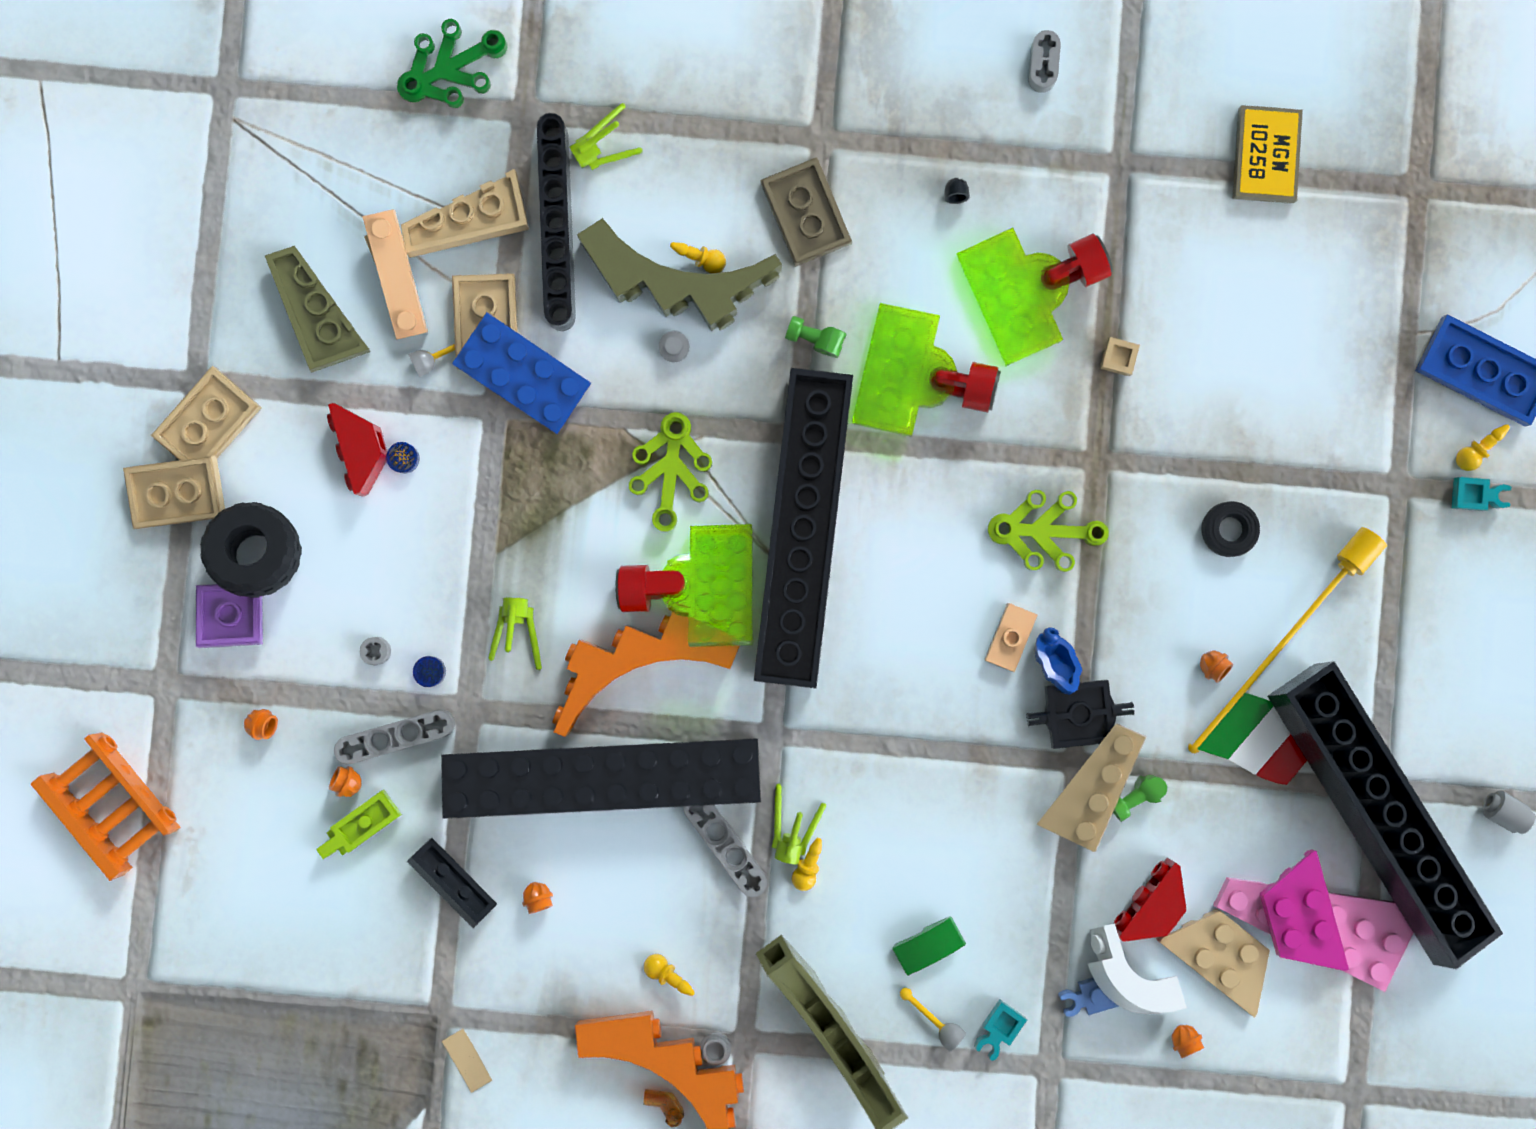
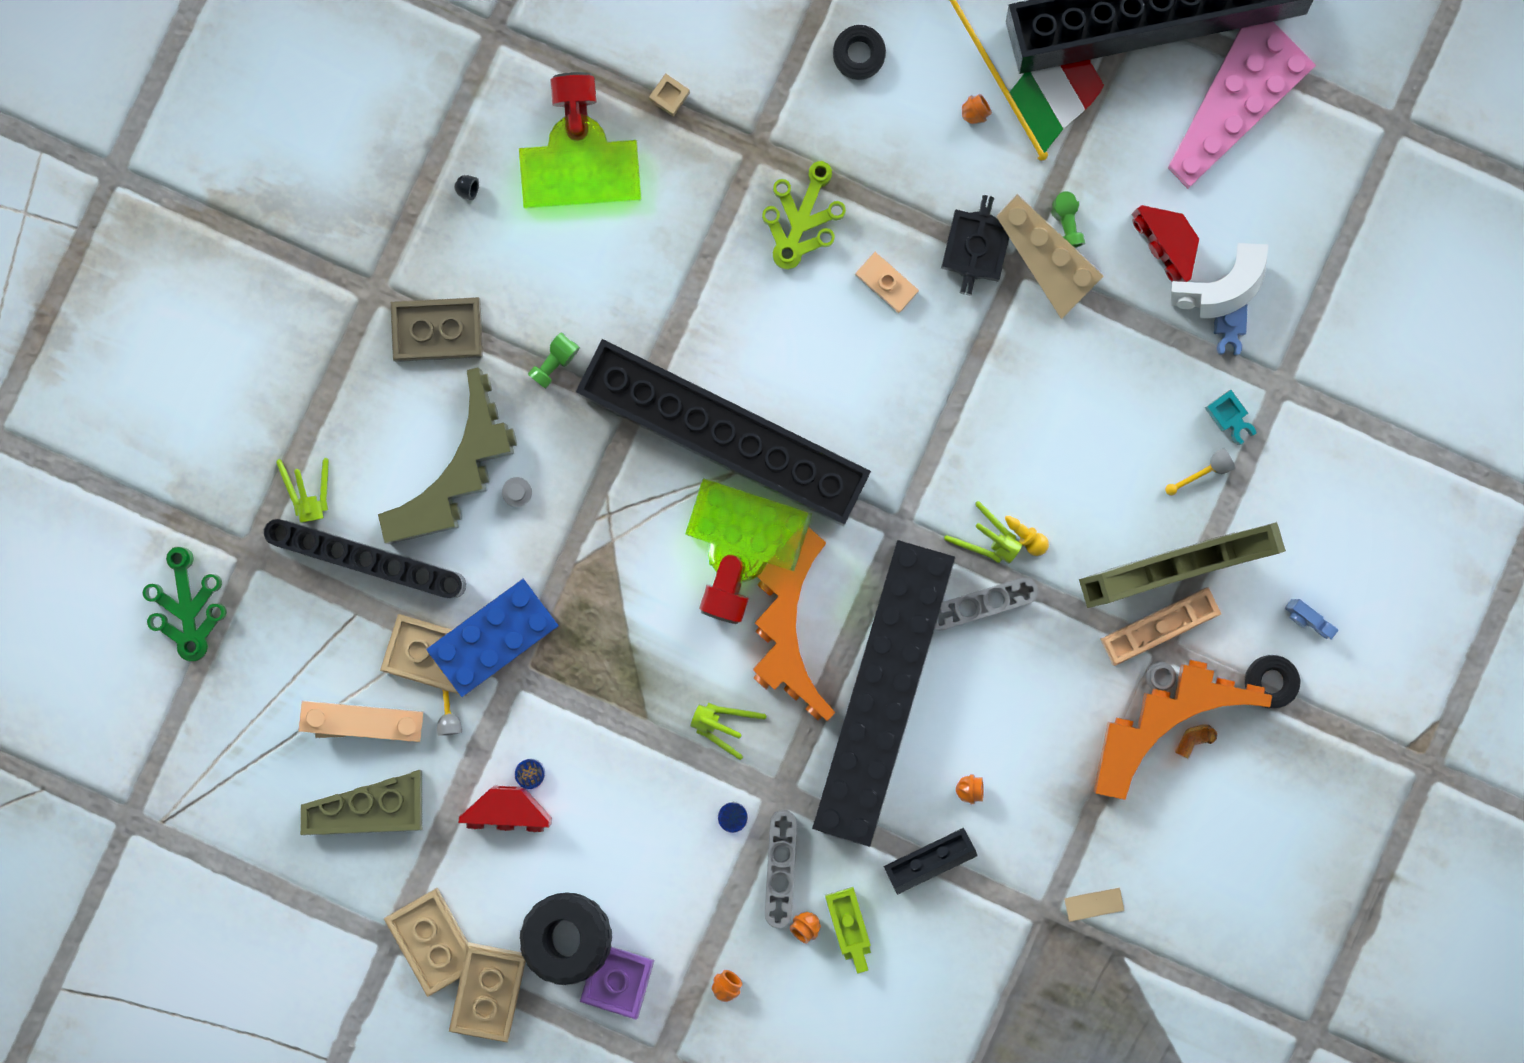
camera: 70 degrees left, 0 degrees up
light grey bush [359,637,391,665] -> none
tan wing [401,169,529,258] -> none
lime plant [629,412,713,532] -> none
yellow bar [644,954,695,996] -> none
yellow bar [670,242,726,273] -> none
clear neon green plate [852,303,1001,437] -> none
green slope [892,916,966,976] -> none
light grey beam [1028,30,1061,93] -> none
blue arm [1034,627,1083,695] -> none
tan wing [1156,909,1270,1018] -> none
orange plate [1171,1025,1204,1058] -> none
dark pink wing [1259,849,1349,971] -> none
none -> light nougat plate [1100,587,1221,666]

